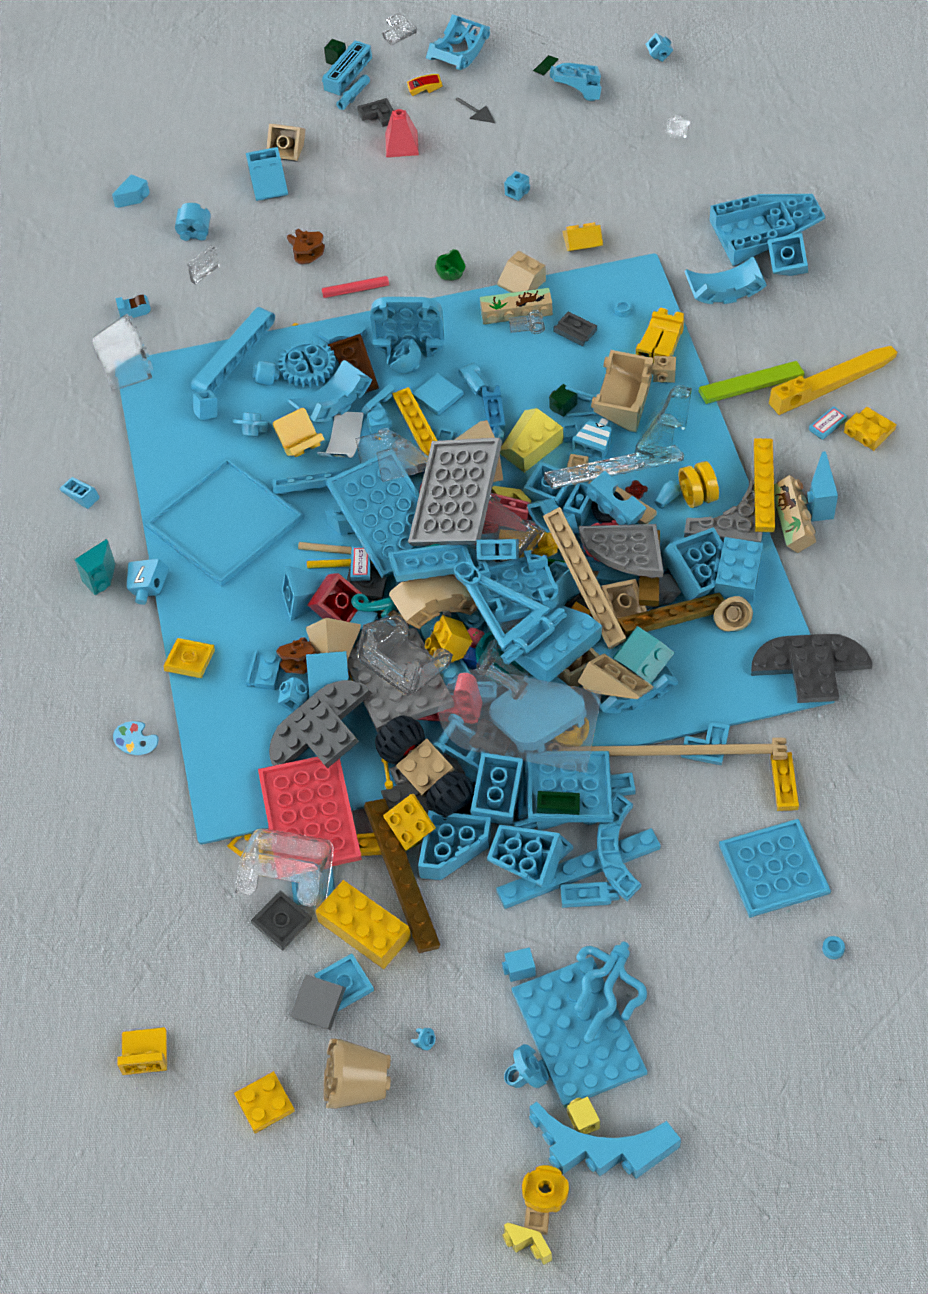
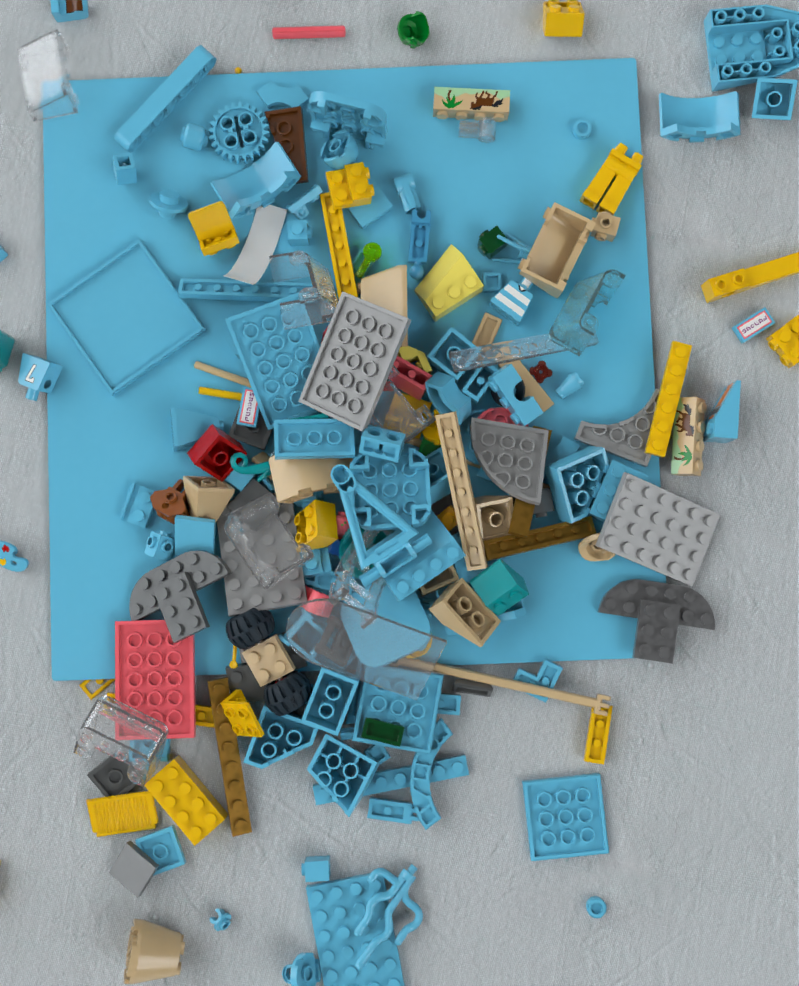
camera: 10 degrees right, 30 degrees up
yellow plate [163,638,215,678] -> none
yellow plate [234,1071,295,1133] -> none
tan slope [497,250,546,293] -> none
dark grey plate [554,311,597,346] -> none
yellow wheel [678,461,719,508] -> none
lime tile [698,361,805,404] -> none
none -> yellow window [86,791,159,837]
none -> yellow plate [325,162,374,210]
none -> clear neon green plate [355,242,382,279]
none -> dark grey tile [452,679,493,697]
none -> light grey plate [595,472,720,587]

